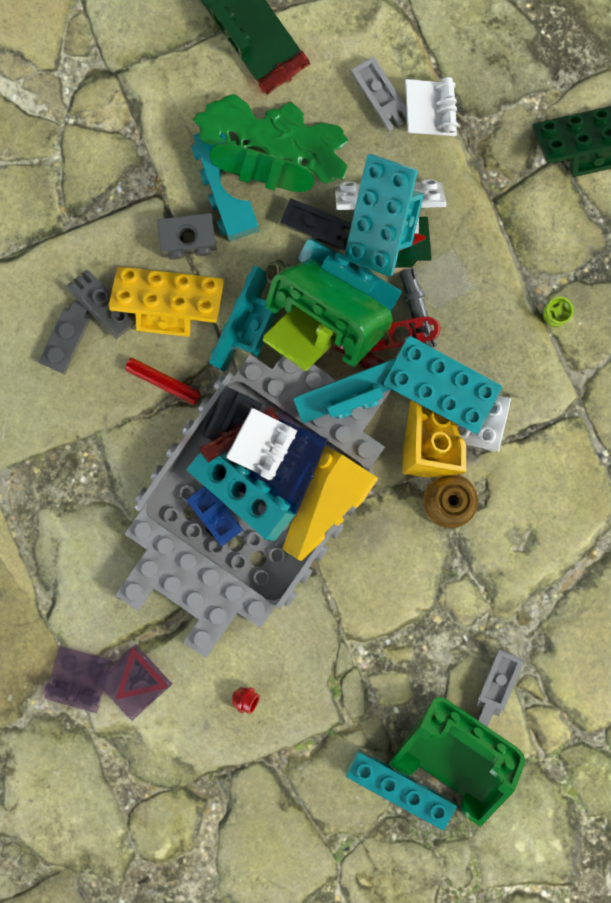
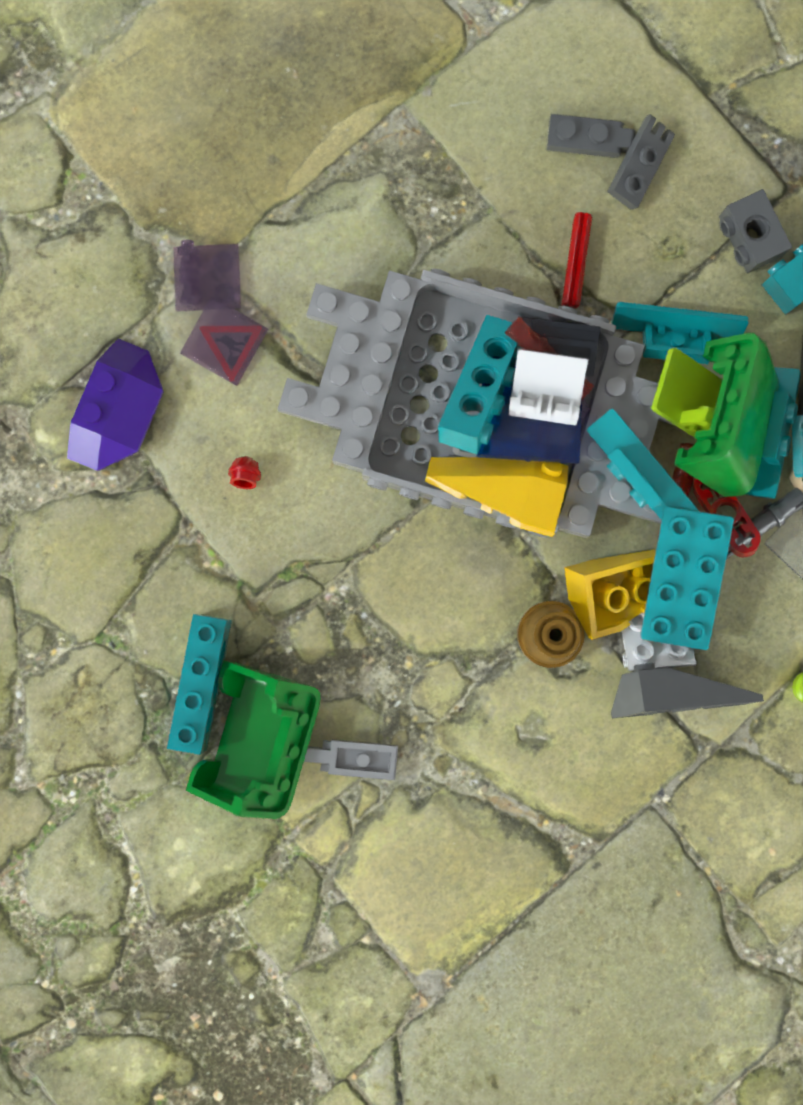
camera: 70 degrees right, 0 degrees up
yellow bracket [109,266,224,337] -> none
blue slope [186,486,243,546] -> none
none -> dark purple wedge [67,339,164,471]
none -> dark grey wedge [611,663,764,719]

